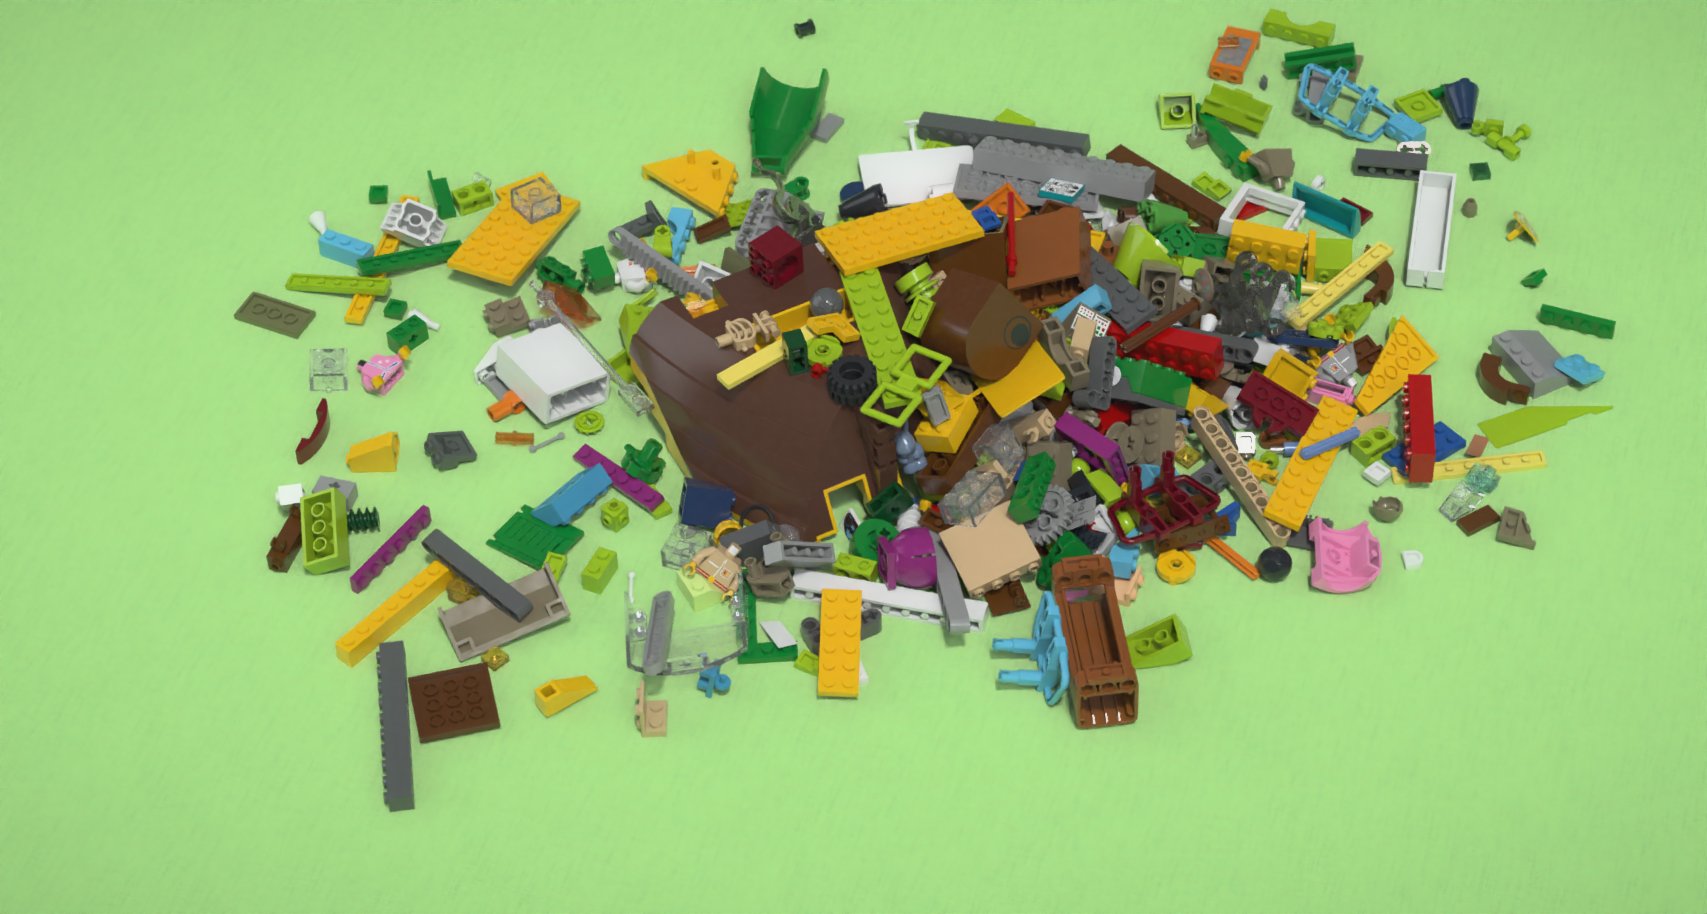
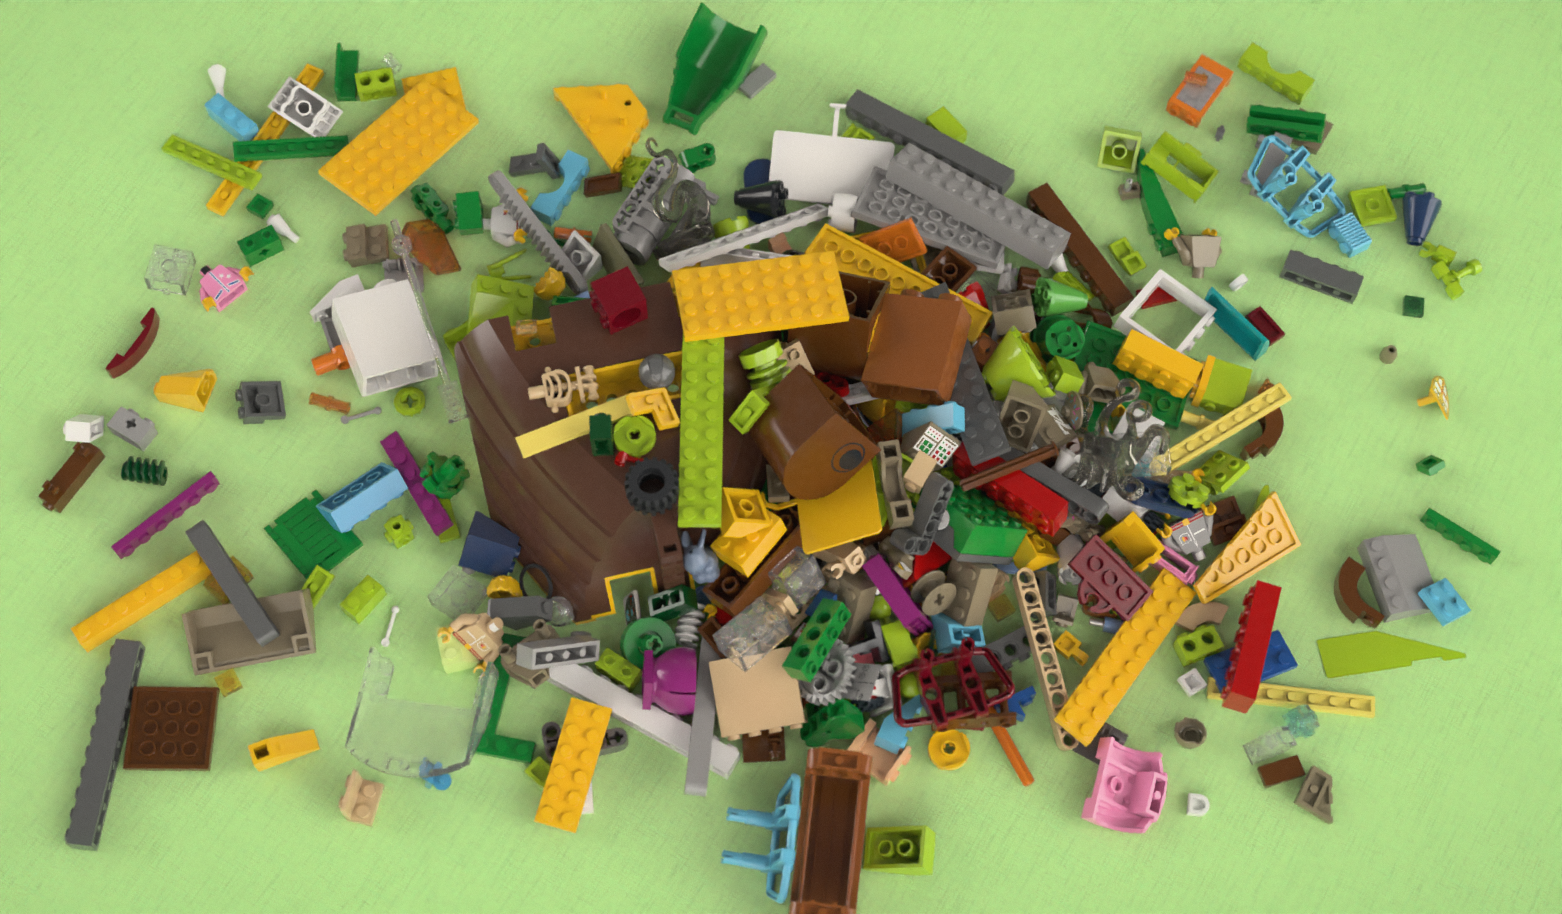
camera: 10 degrees right, 20 degrees up
olive tile [234,291,316,339] -> none
lime brick [300,487,350,575] -> none
green plate [369,185,389,203] -> none
clear brick [510,177,561,225] -> none
light grey gear [642,591,675,676] -> none
lime piece [653,225,673,258] -> none
white sticker [759,621,797,648] -> none
lime bar [860,344,952,427] -> none
light grey tile [922,385,951,427] -> none
blue slope [971,205,1002,232] -> none
red bar [1006,191,1017,276] -> none
tile [1038,178,1085,203] -> none
black piece [1257,546,1292,581] -> none
lime plate [1260,451,1279,470] -> none
medium blue axle [1299,427,1360,460] -> none
beam [1396,141,1431,155] -> none
white piece [1406,170,1457,289] -> none
nougat sticker [1465,434,1489,457] -> none

